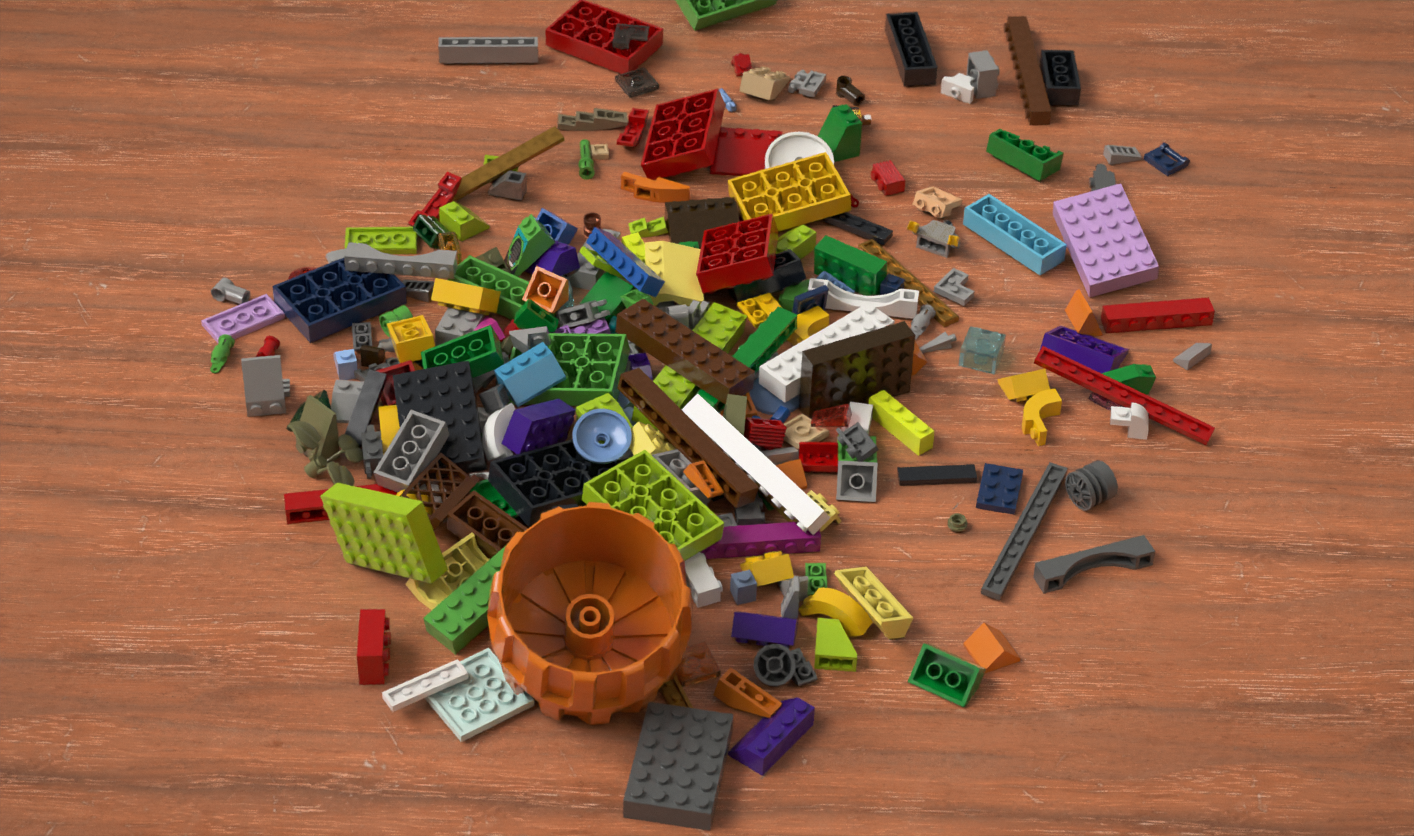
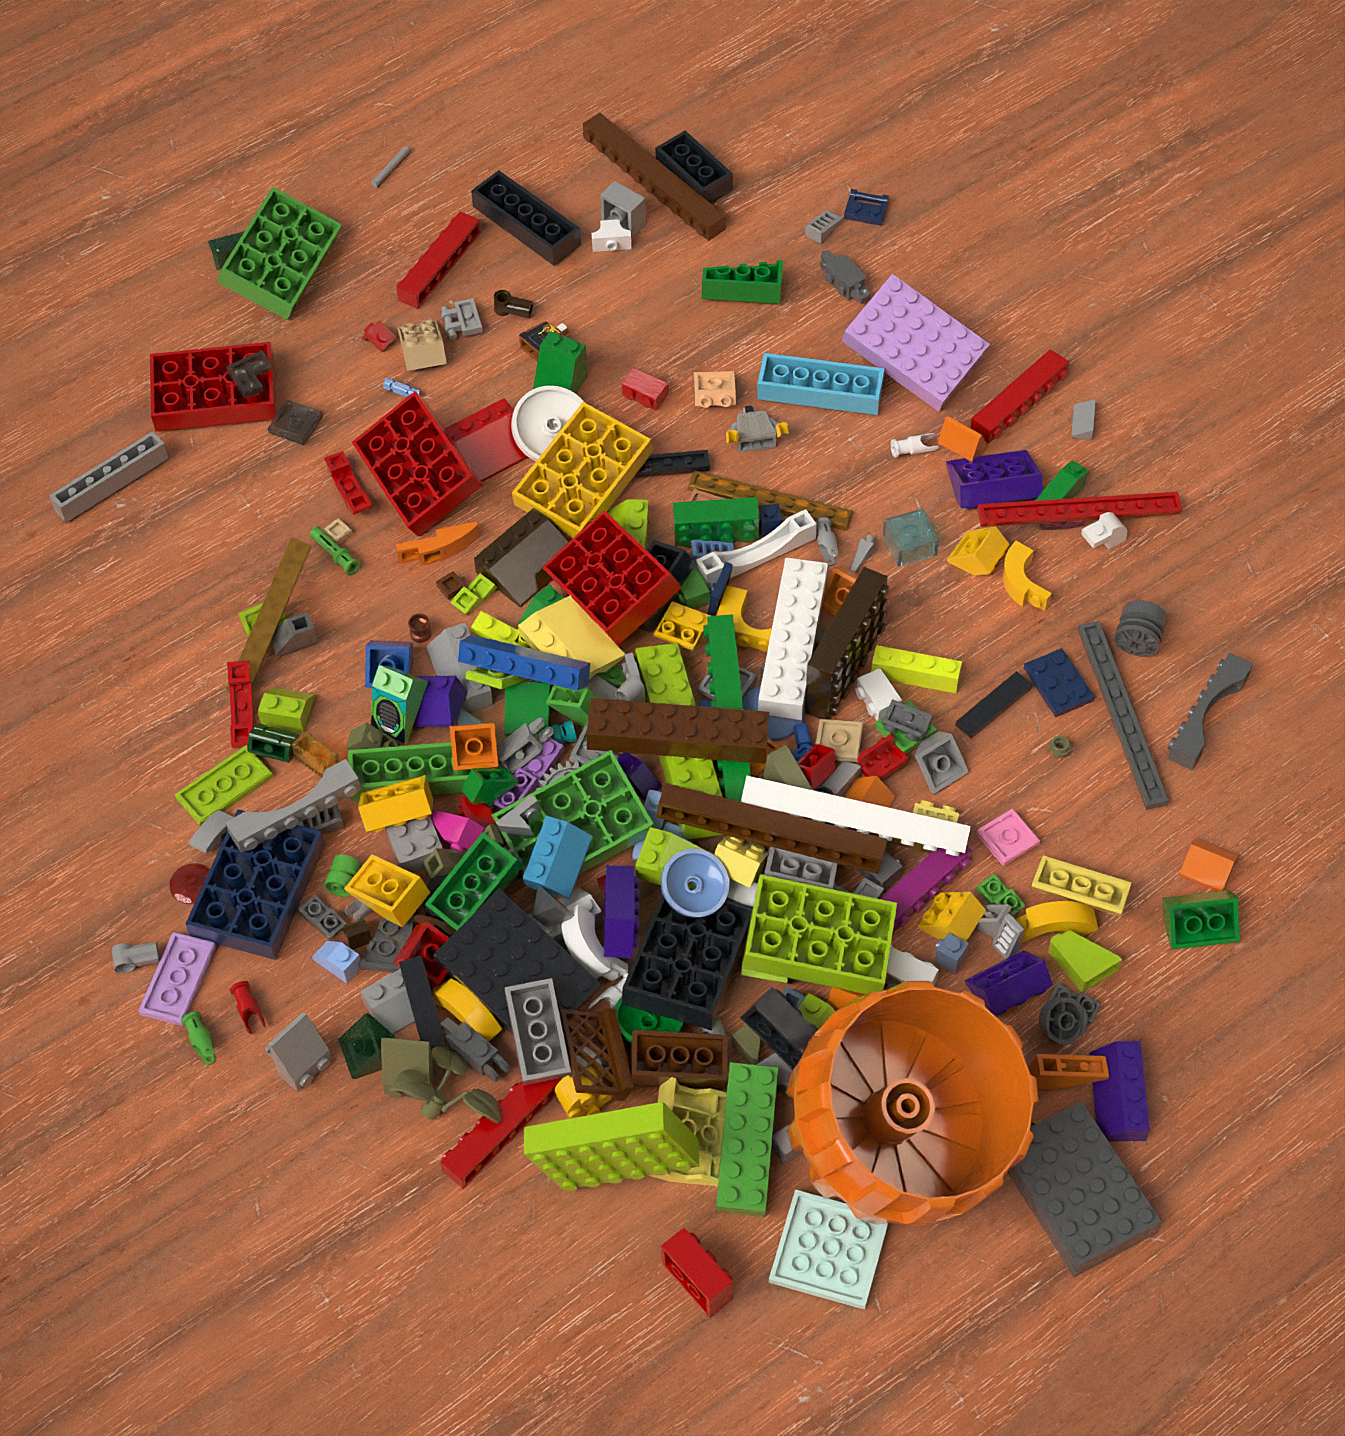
camera: 35 degrees left, 15 degrees up
white plate [382,659,468,712] -> none
dark tan slope [557,108,628,131] -> none
orange slope [683,460,724,499] -> none
clear red slope [811,404,852,427] -> none
light grey plate [934,268,974,306] -> none
none -> red brick [396,211,481,309]
none -> reddish brown plate [436,571,466,600]
none -> white piece [890,433,939,458]
none -> bright pink plate [976,808,1040,867]

